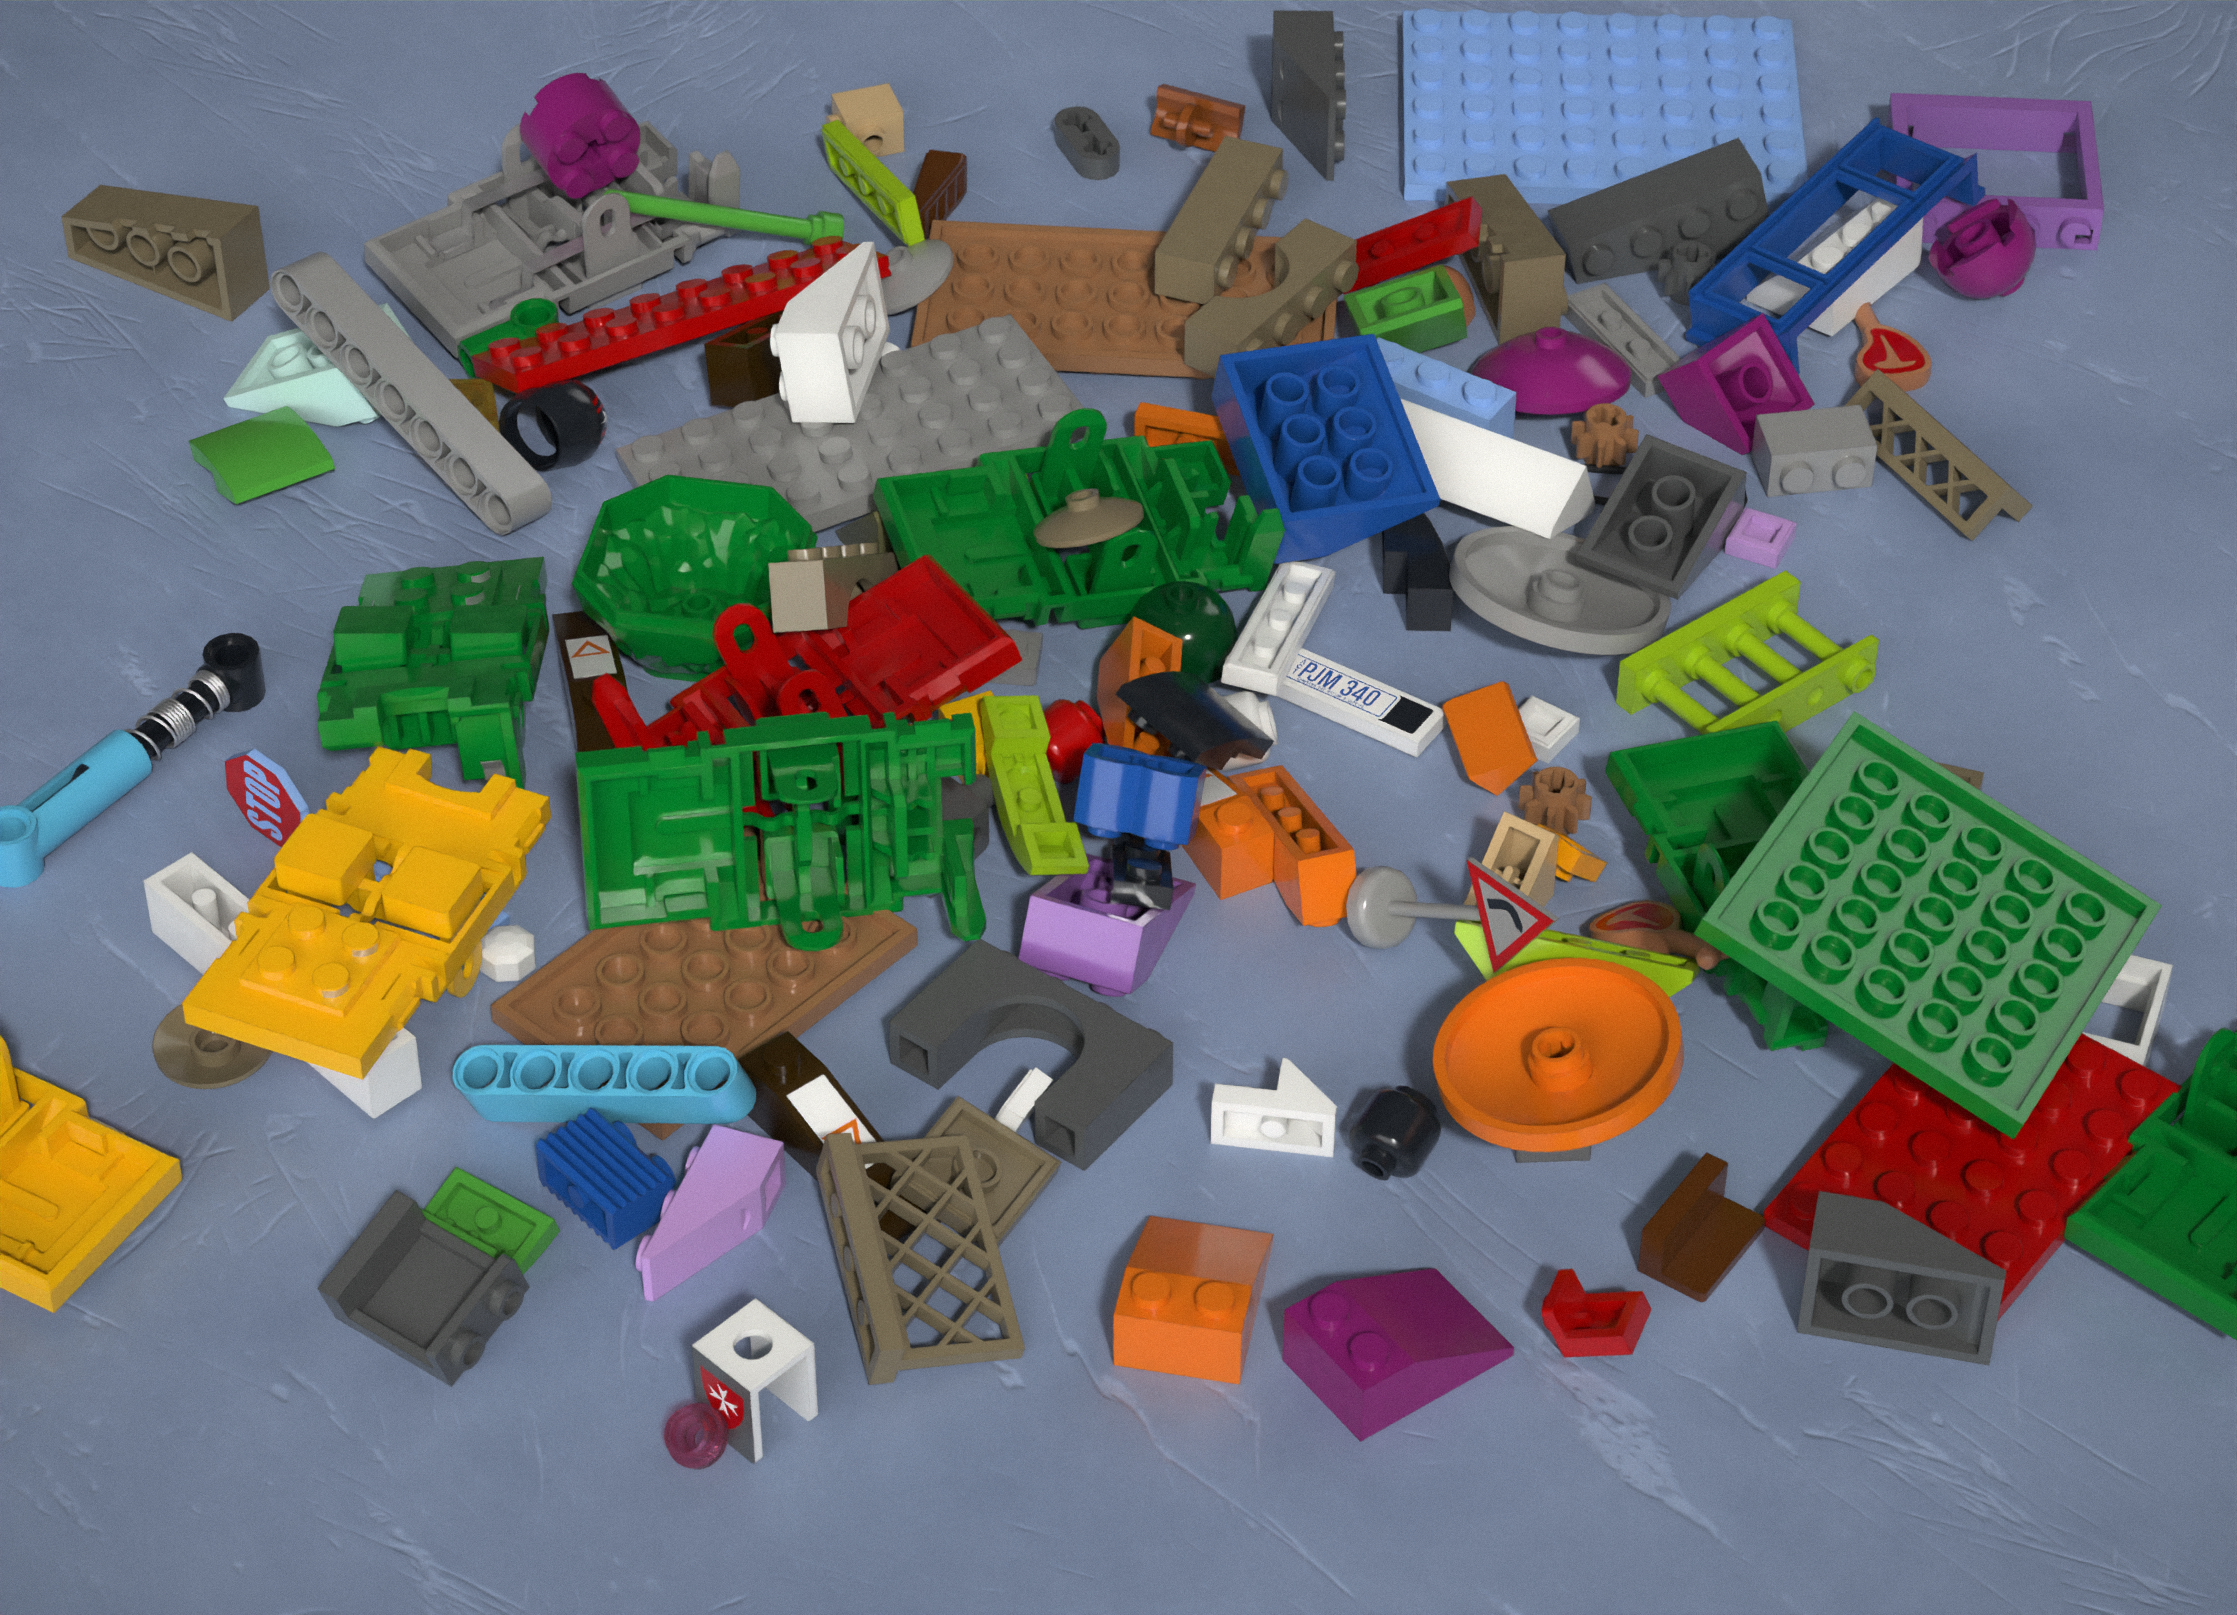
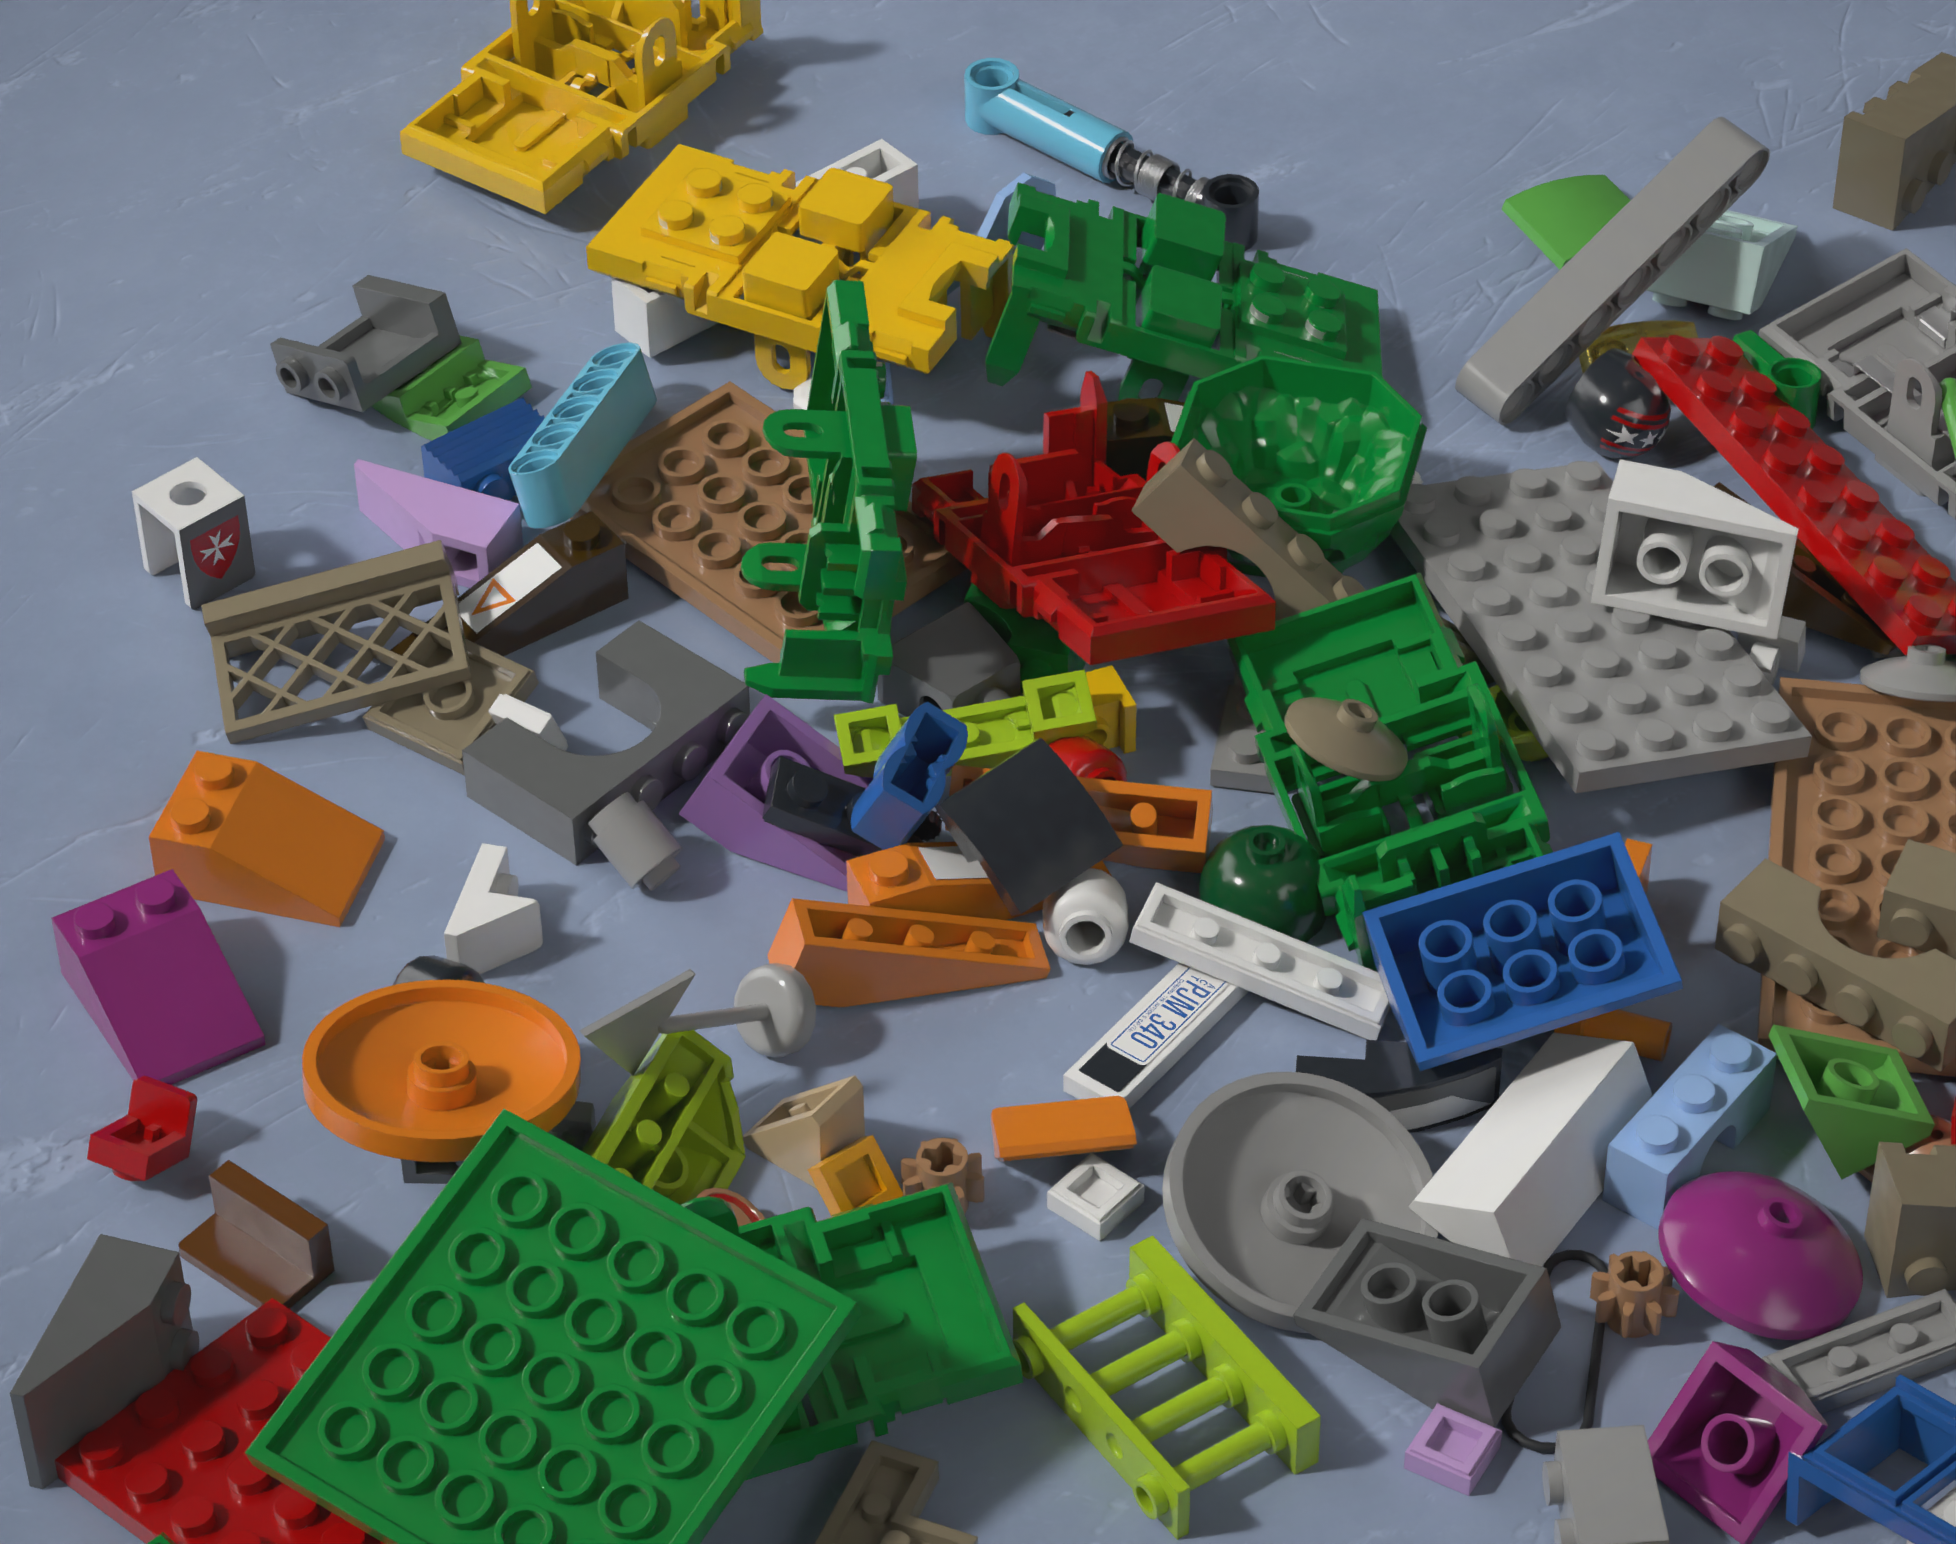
camera: 95 degrees right, 0 degrees up
none -> light grey brick [588,792,683,891]

